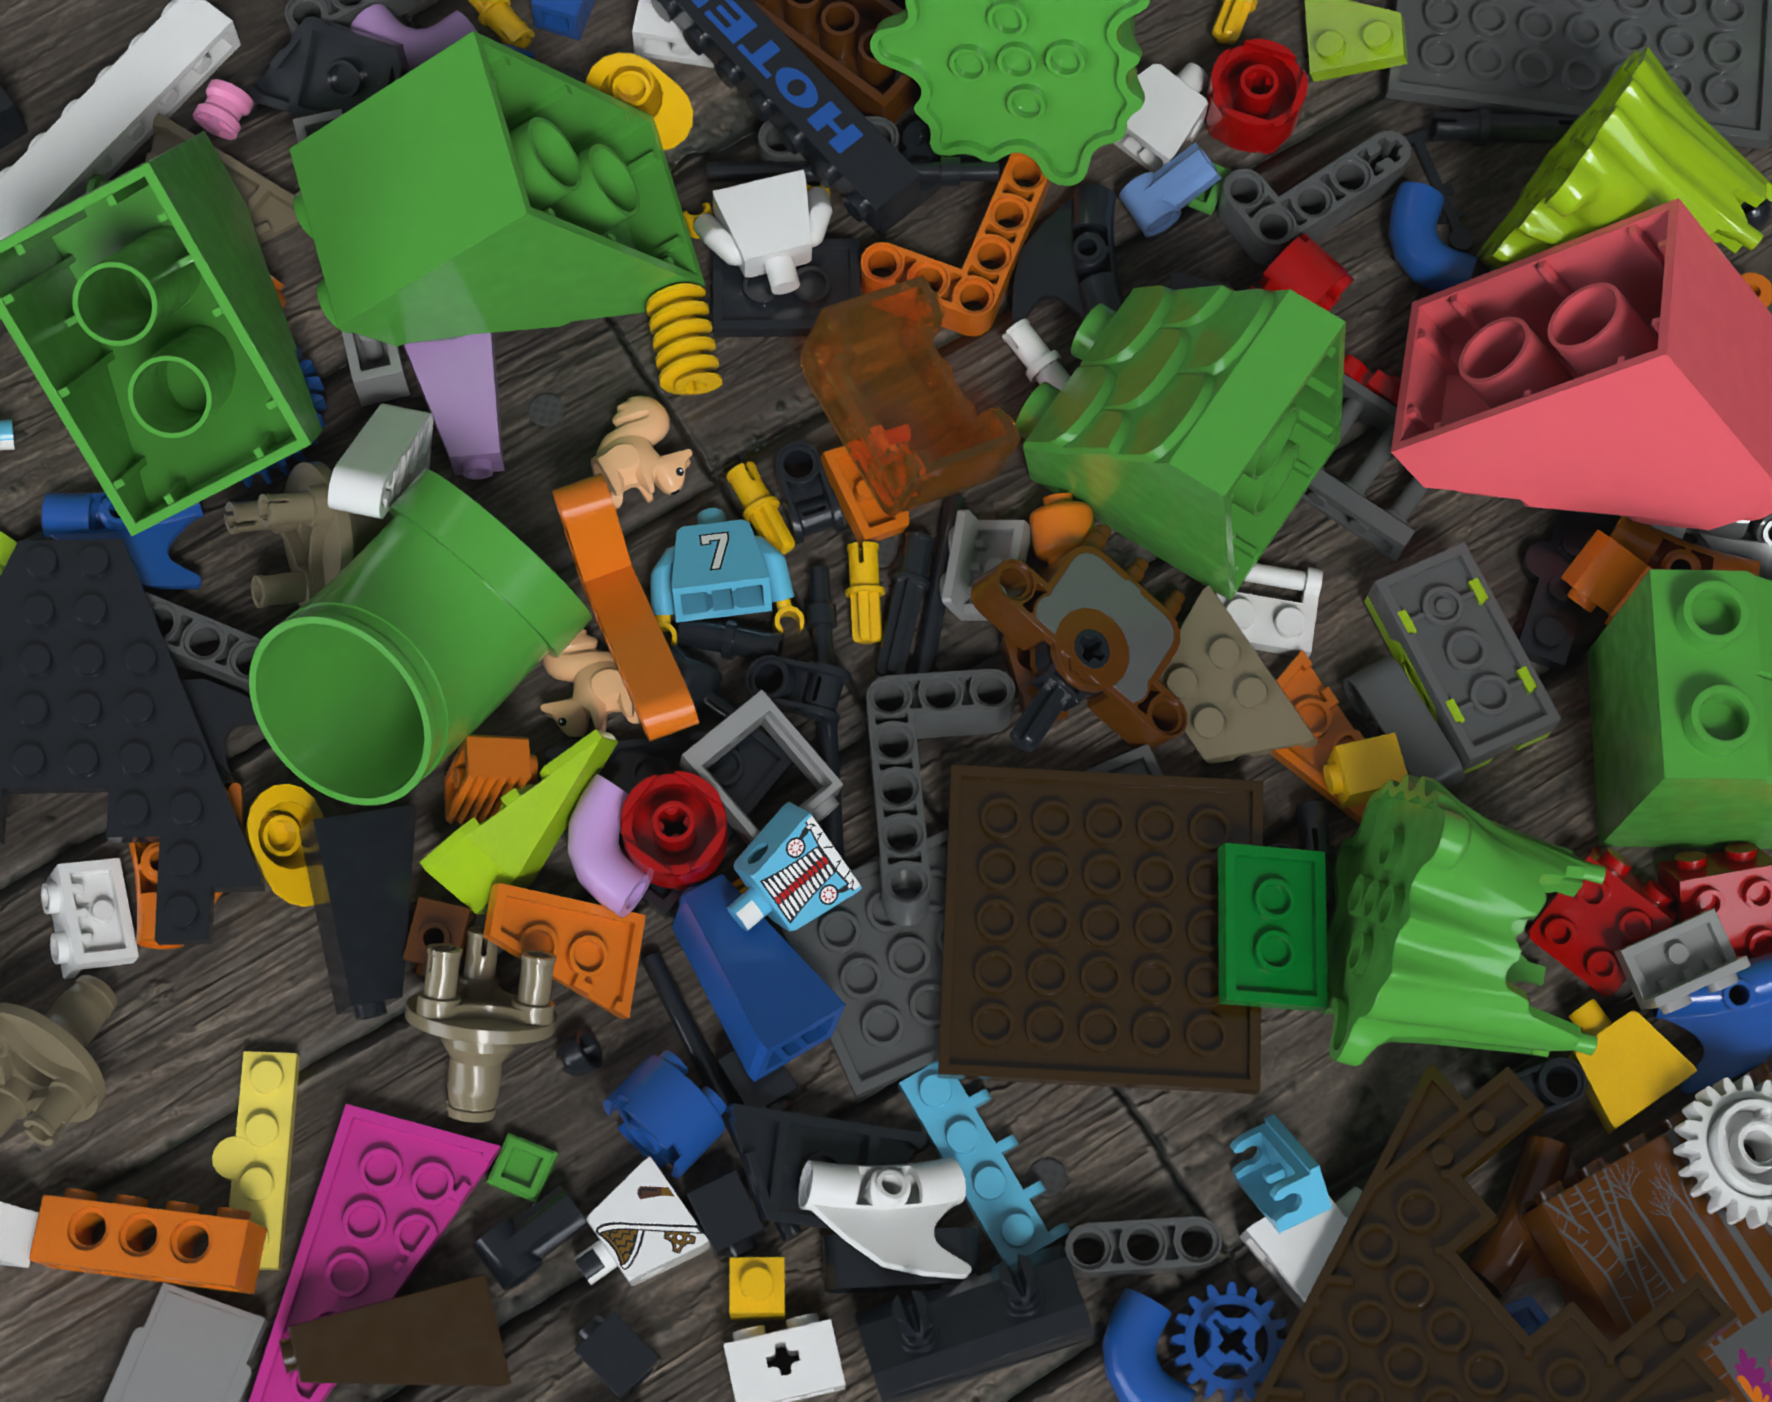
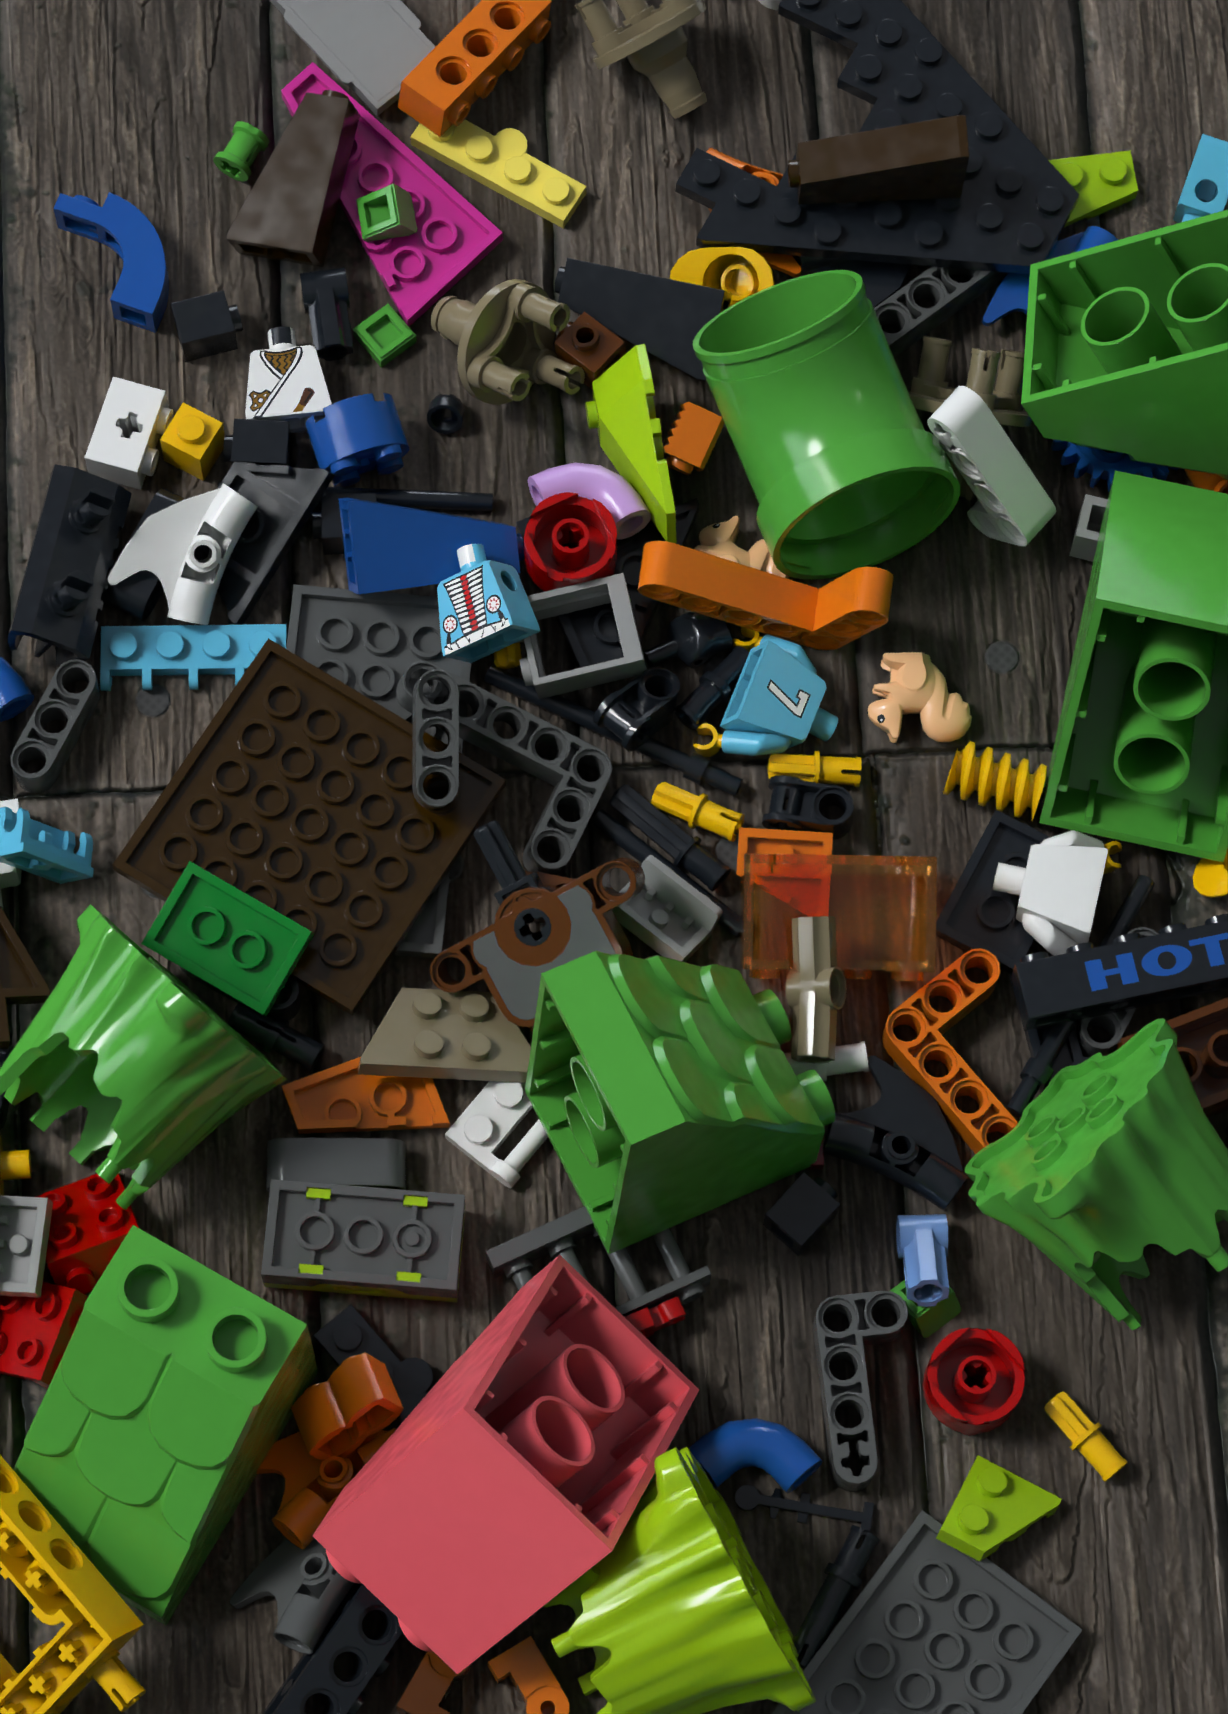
camera: 120 degrees right, 0 degrees up
white bracket [41,858,139,979] -> none
lavender slope [403,333,505,480] -> none
orange wing [483,883,646,1020] -> none
white torso [1113,63,1209,172] -> none
red brick [1249,233,1355,312] -> none
yellow brick [1323,732,1408,809] -> none
none -> bright green slope [356,183,417,242]
none -> dark grey beam [412,669,459,810]
none -> dark tan piece [785,916,847,1064]
none -> dark brown slope [788,115,969,205]

